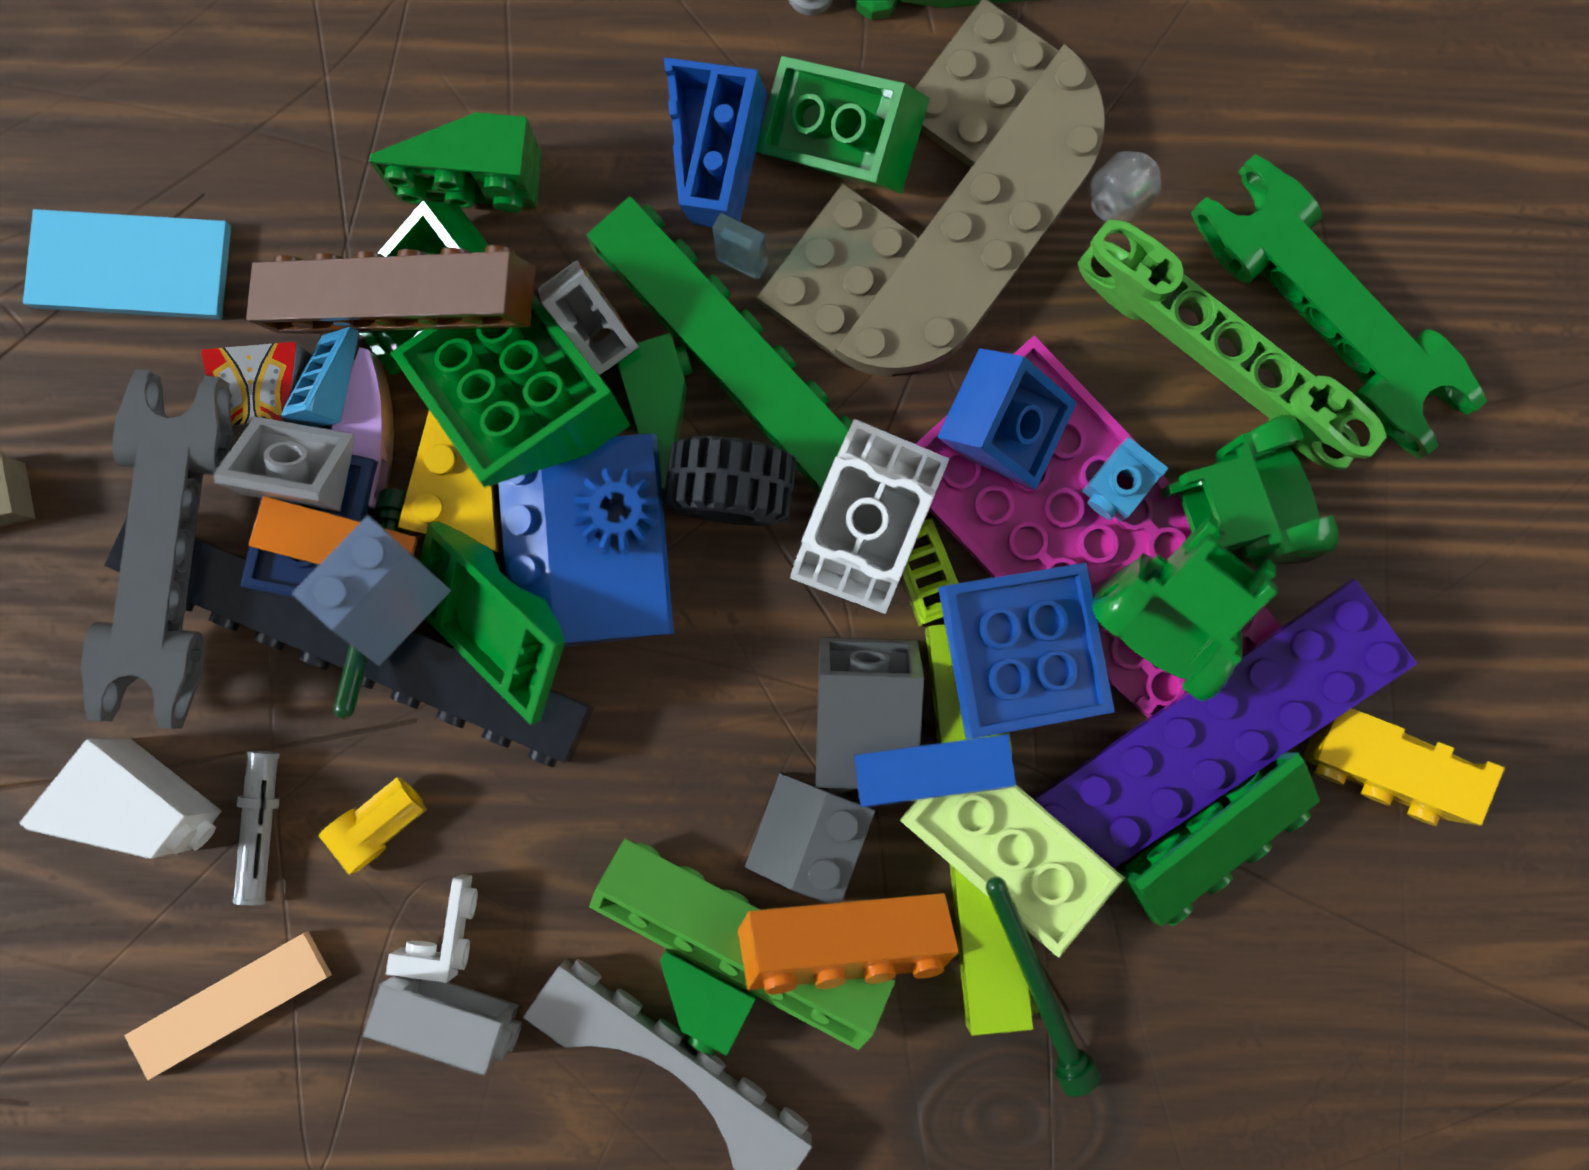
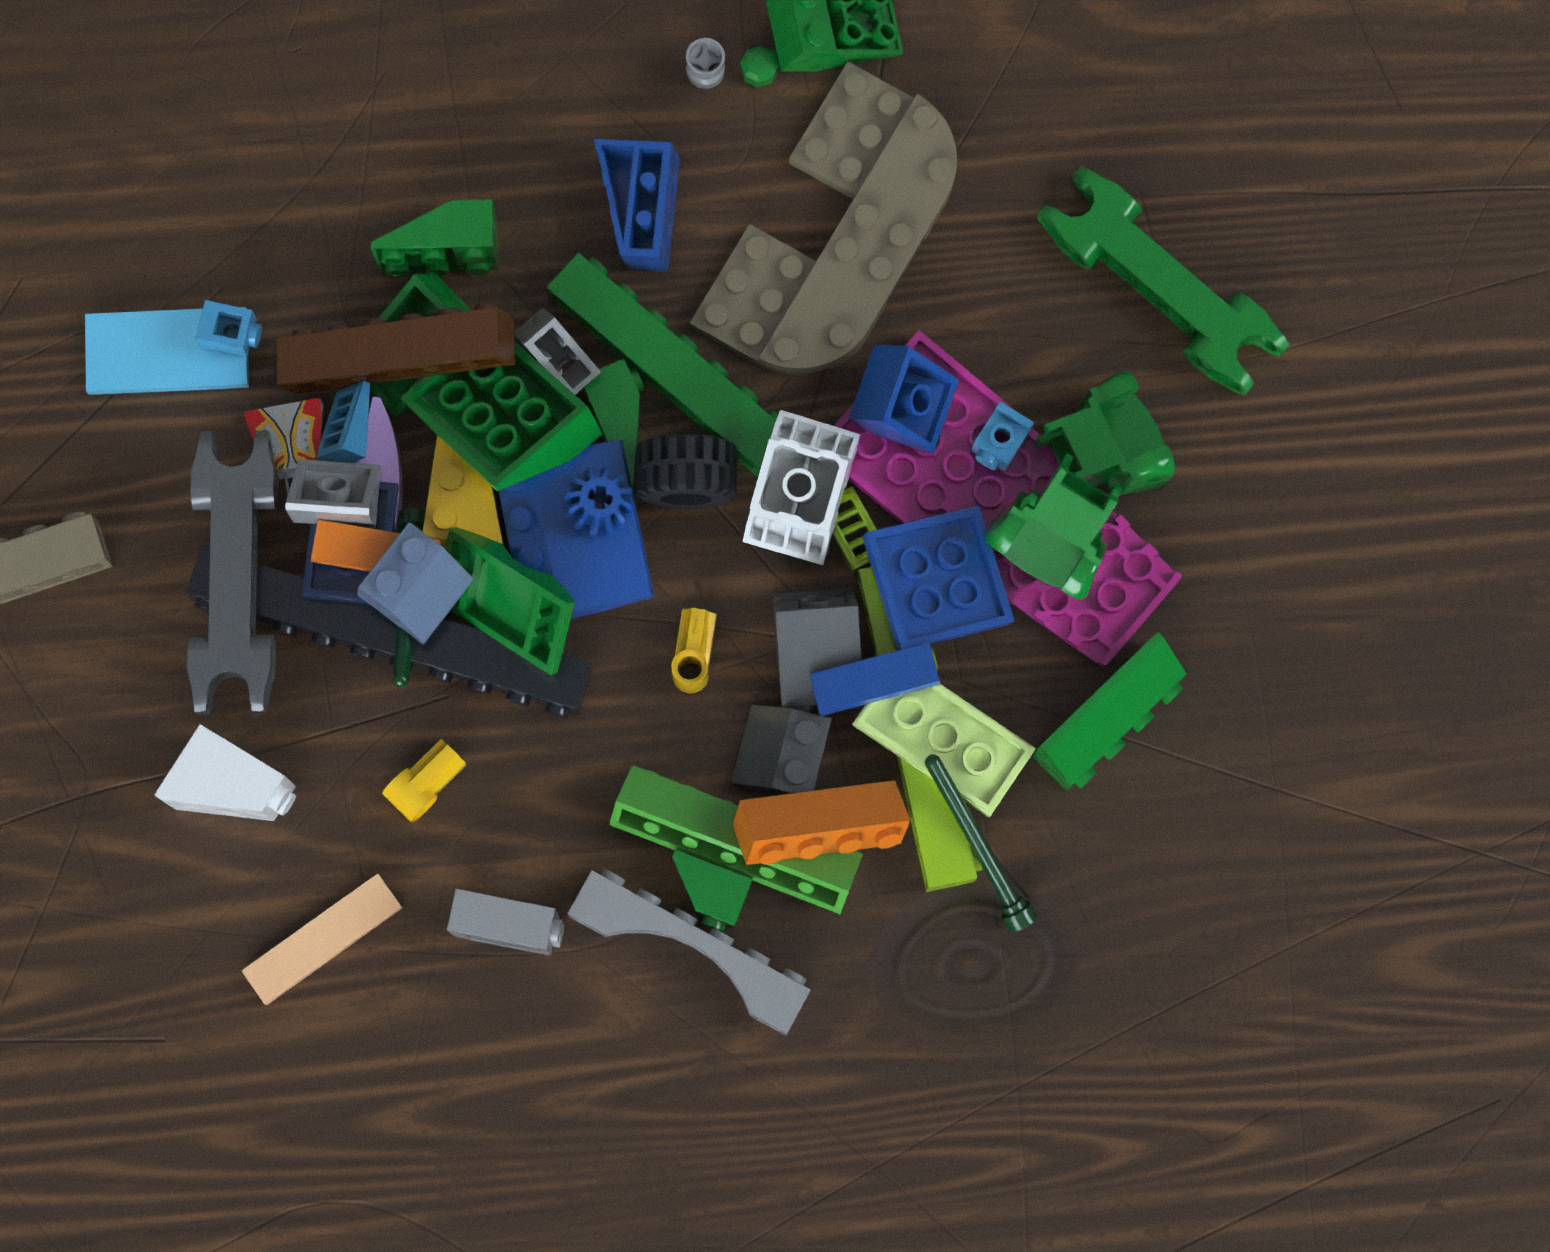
camera: 10 degrees left, 5 degrees down
light grey pin [232,751,280,905] -> none
white bracket [386,874,478,983] -> none
clear light blue tile [712,212,767,279] -> none
green slope [756,56,930,194] -> none
dark purple plate [1032,579,1417,868] -> none
bright green piece [1078,219,1387,470] -> none
clear head [1088,151,1162,224] -> none
yellow wedge [1302,708,1504,826] -> none
none -> dark azure brick [195,300,262,357]
none -> yellow piece [671,608,717,694]

